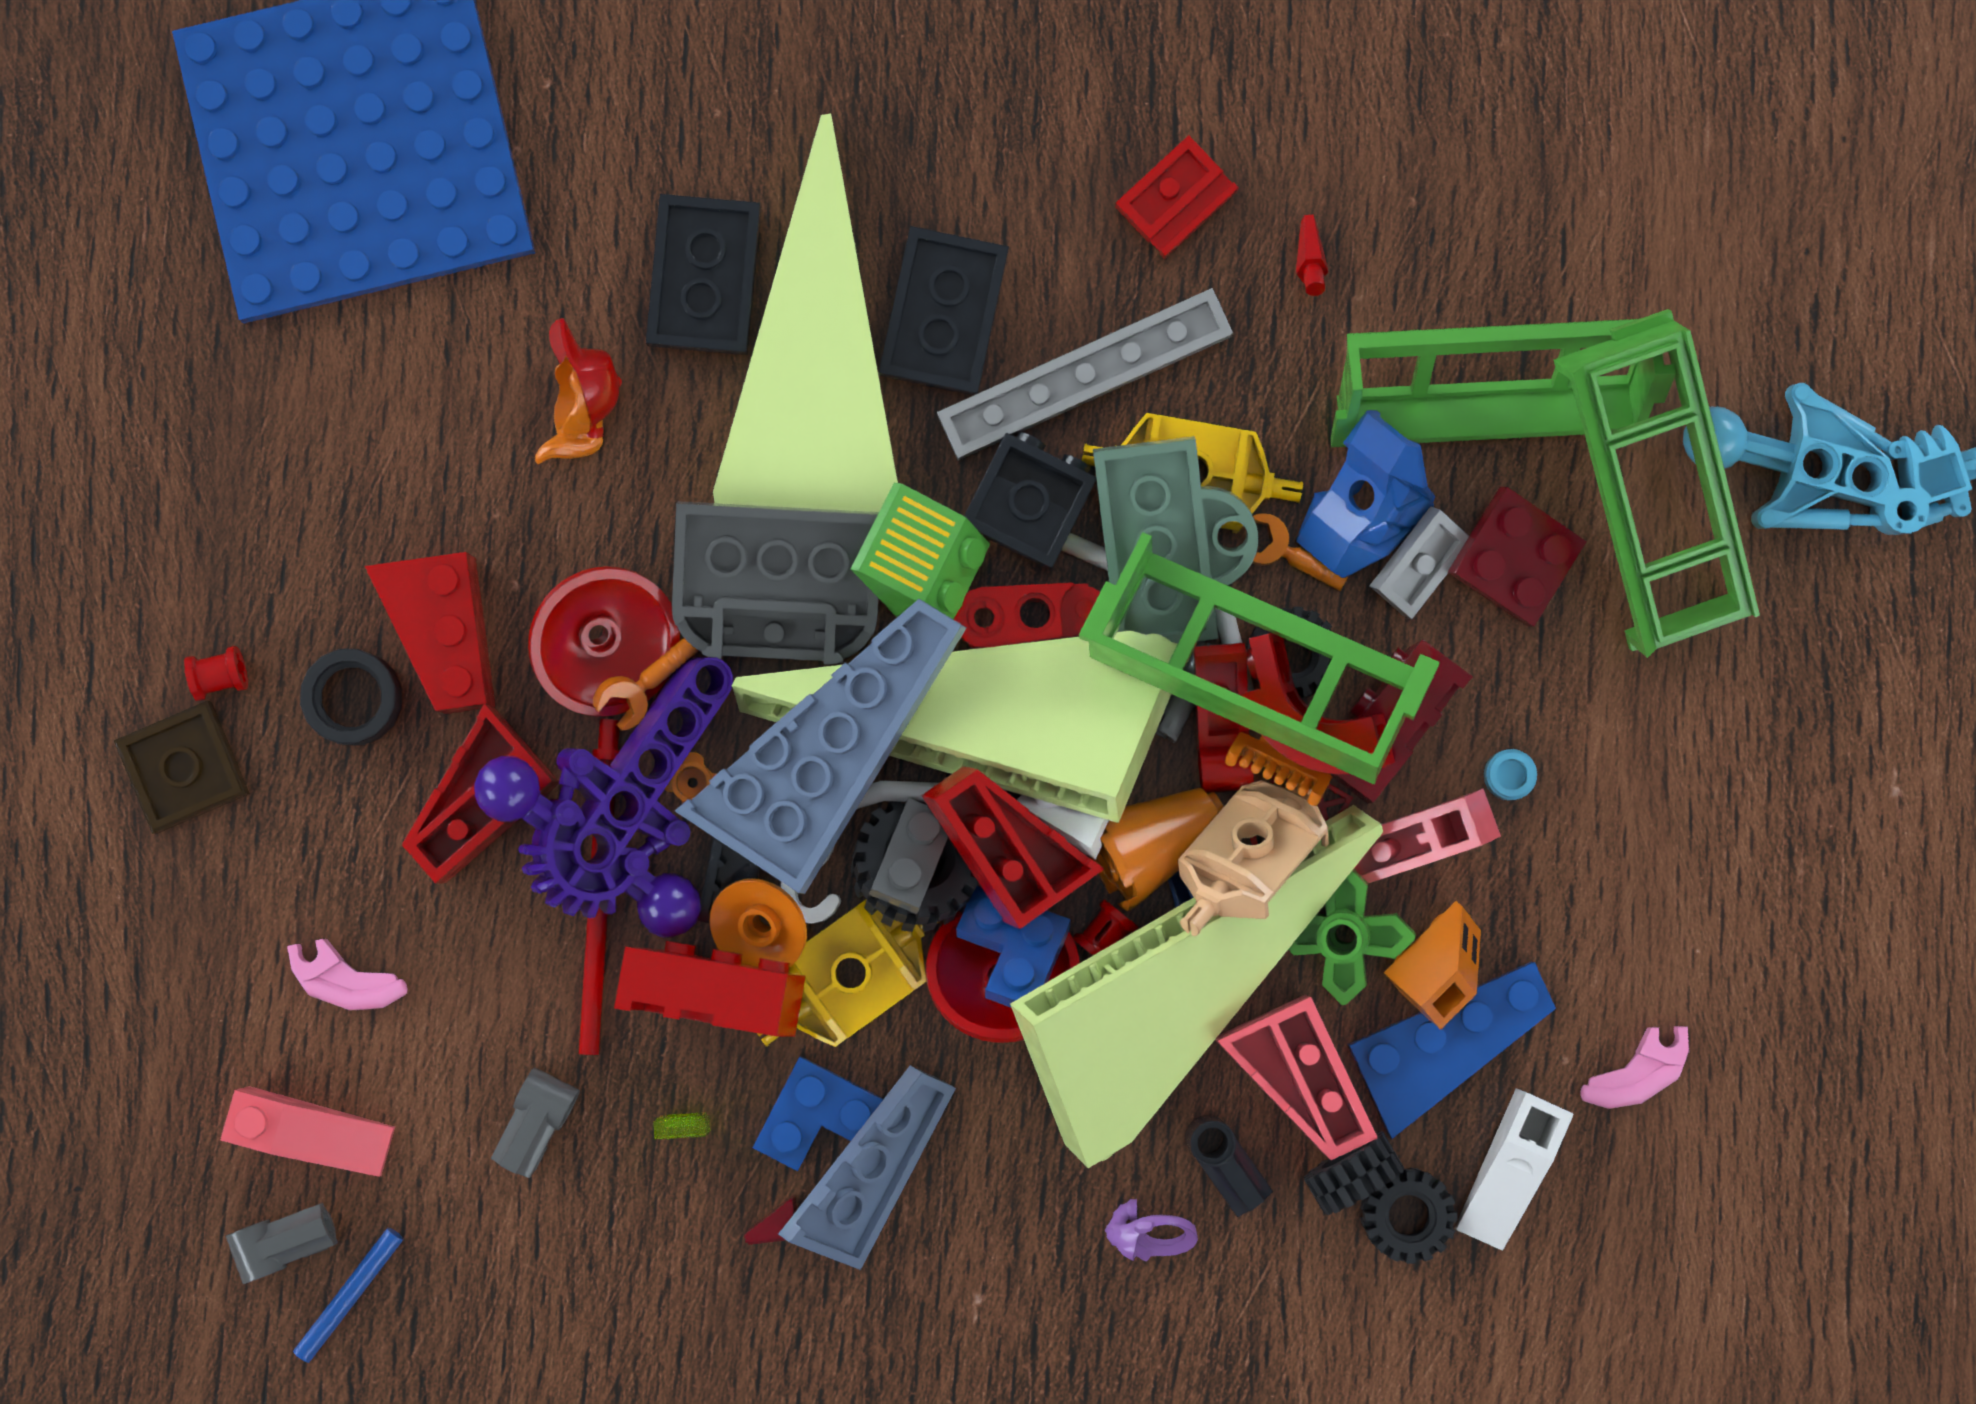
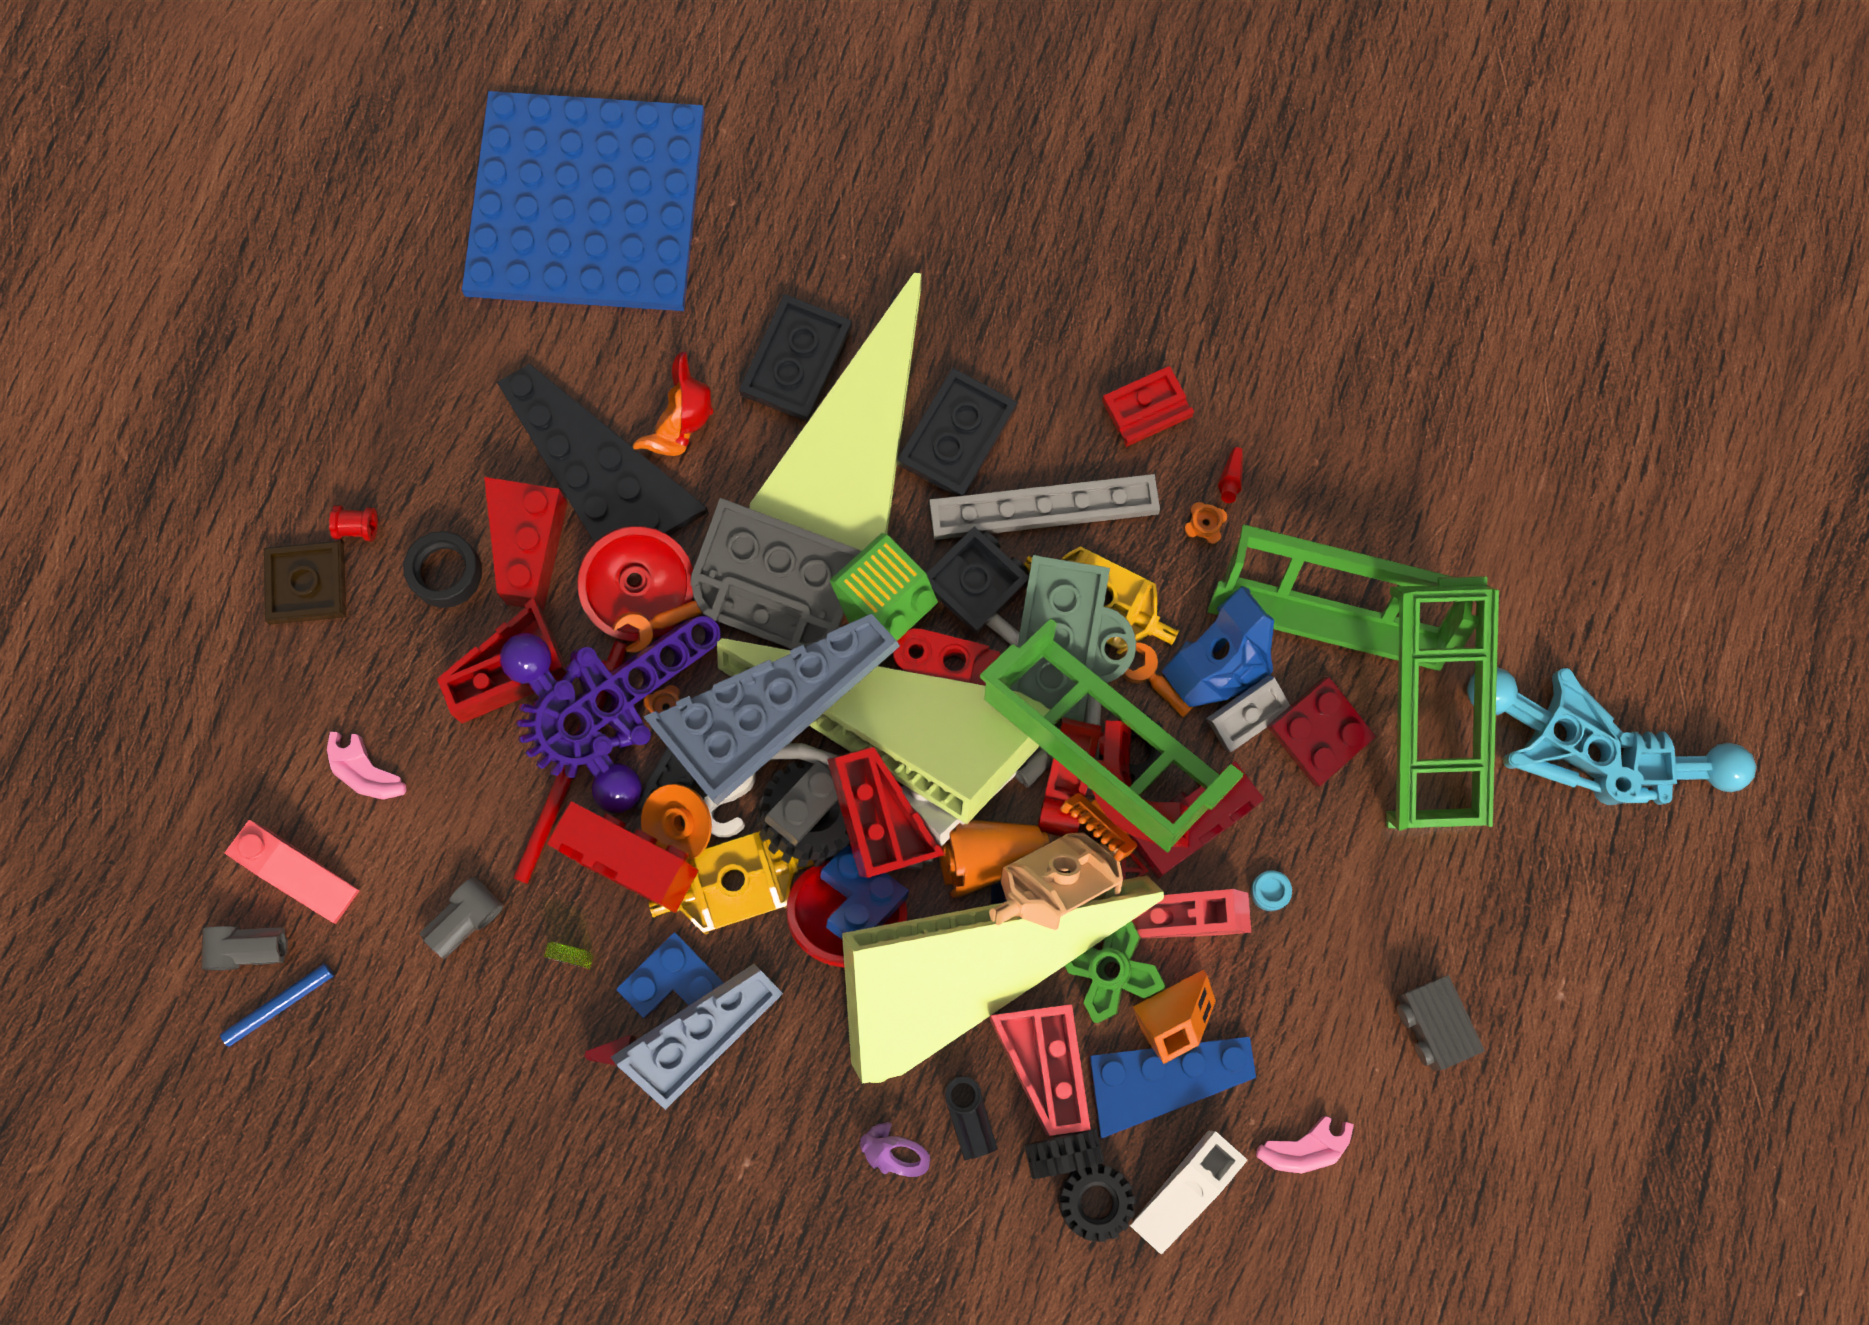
camera: 15 degrees right, 10 degrees down
red bush [1073,899,1139,955] -> none
none -> black wing [497,364,709,543]
none -> orange plate [1185,502,1227,544]
none -> dark grey brick [1397,975,1485,1071]

